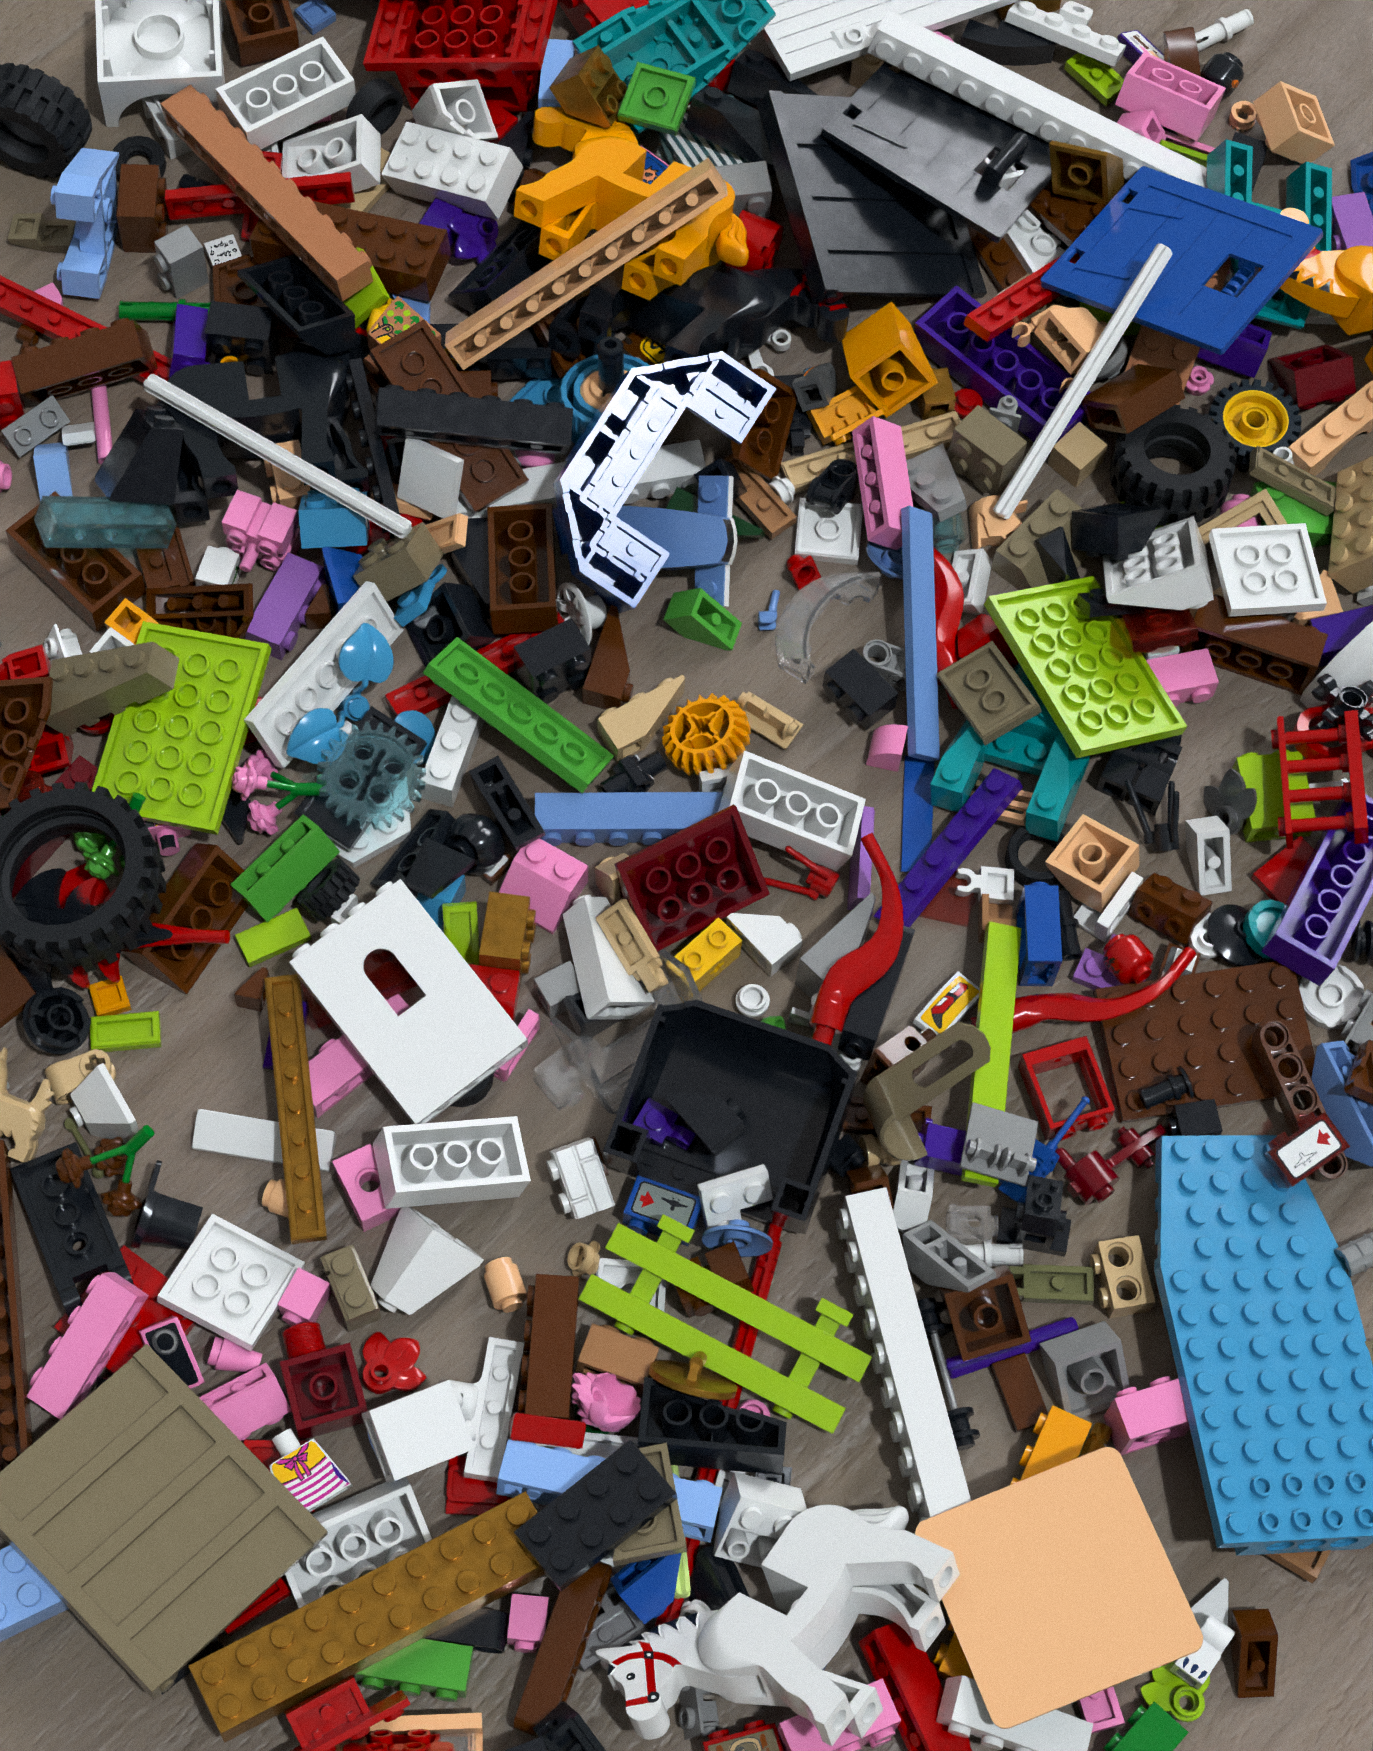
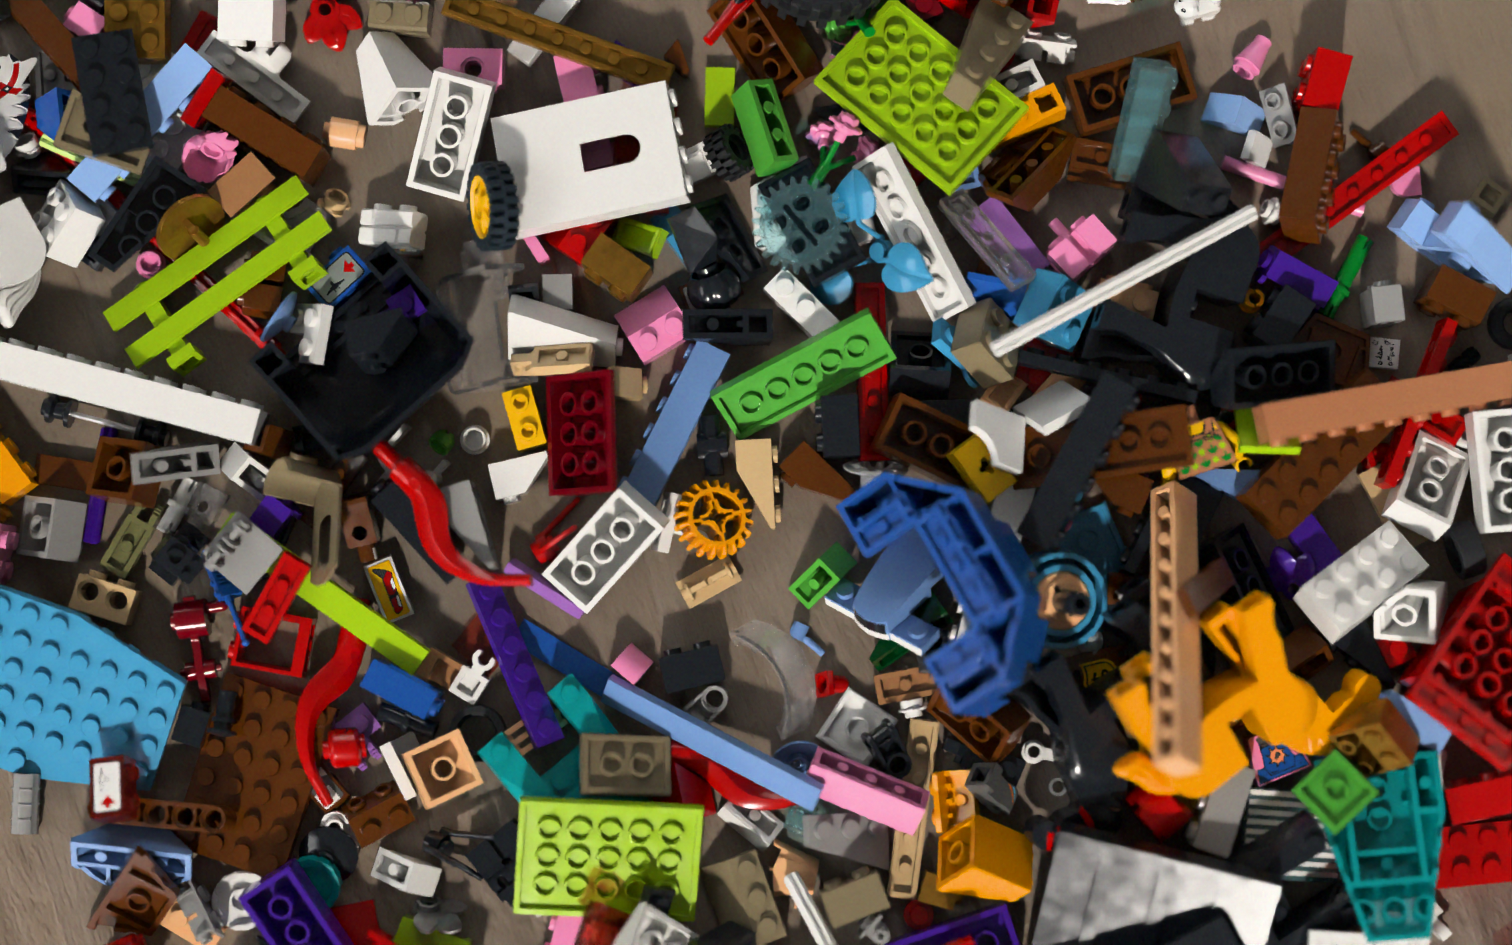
camera: 125 degrees right, 20 degrees up
white brick [195,546,242,586] -> none
black slope [1035,526,1080,584] -> none
none -> red plate [241,551,313,644]
none -> black wheel [466,161,520,251]
none -> clear piece [937,188,1037,292]
none -> yellow brick [946,434,1017,503]
none -> white tile [969,399,1026,475]
none -> reddish brown tile [1176,556,1236,618]
none -> white plate [1259,197,1281,225]

